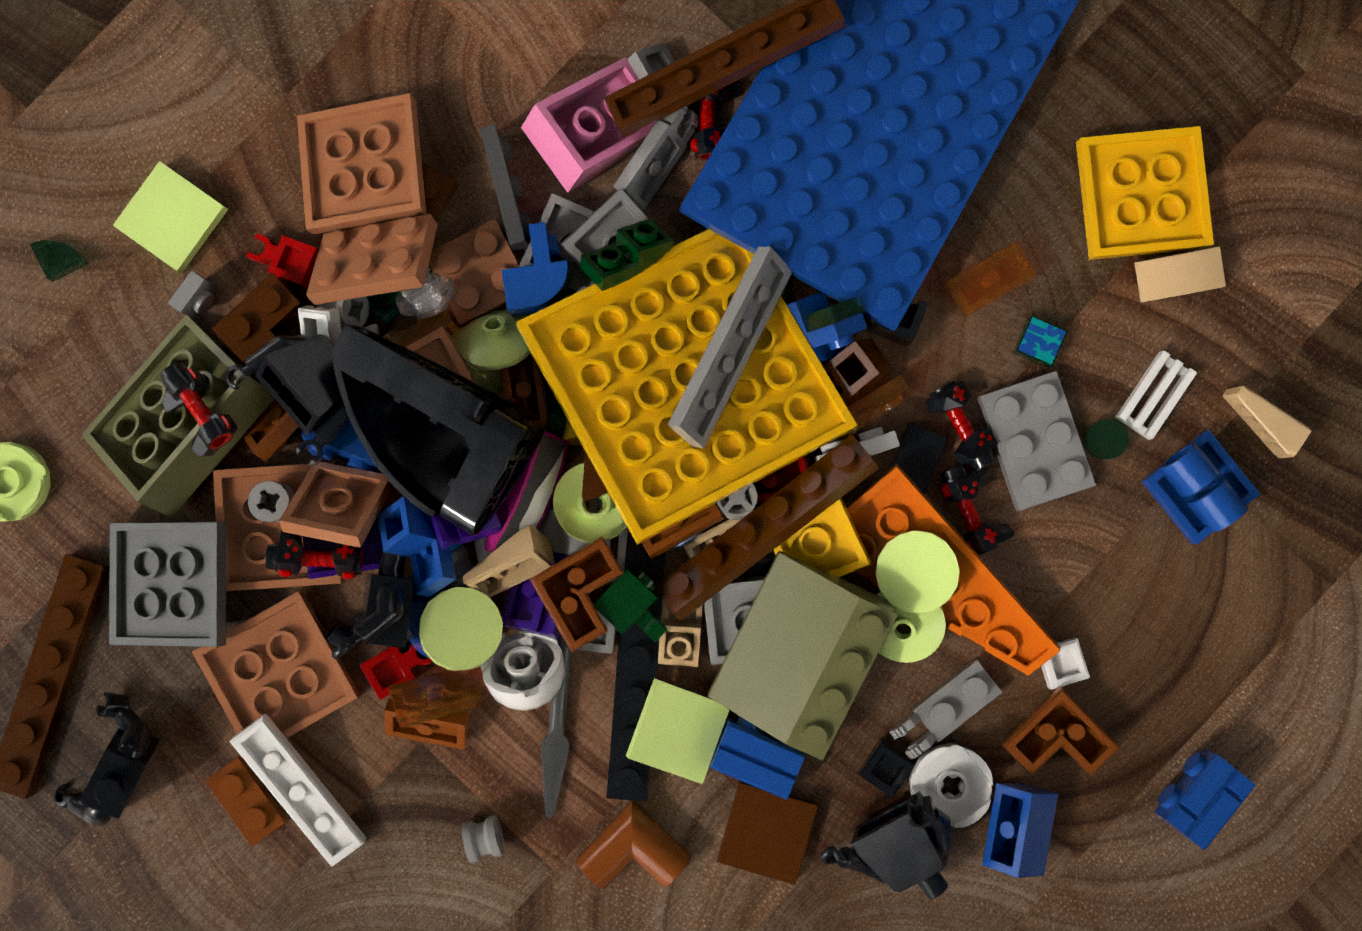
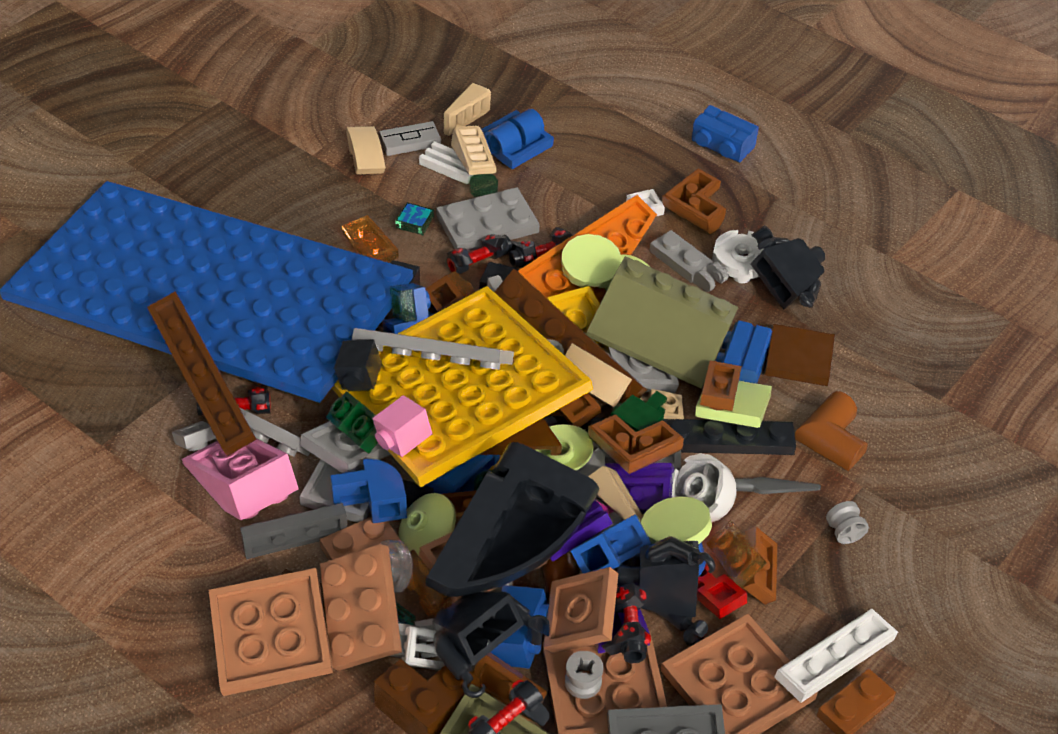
camera: 105 degrees left, 40 degrees down
red plate [246,233,319,289] -> none
black tile [857,739,915,798] -> none
blue brick [982,783,1058,878] -> none
yellow plate [1076,126,1214,260] -> none
none -> black brick [334,339,382,391]
none -> bright pink brick [372,395,433,457]
none -> light grey tile [379,121,441,156]
none -> tan slope [451,126,496,175]
none -> tan slope [565,343,632,407]
none -> dark orange plate [700,360,742,411]

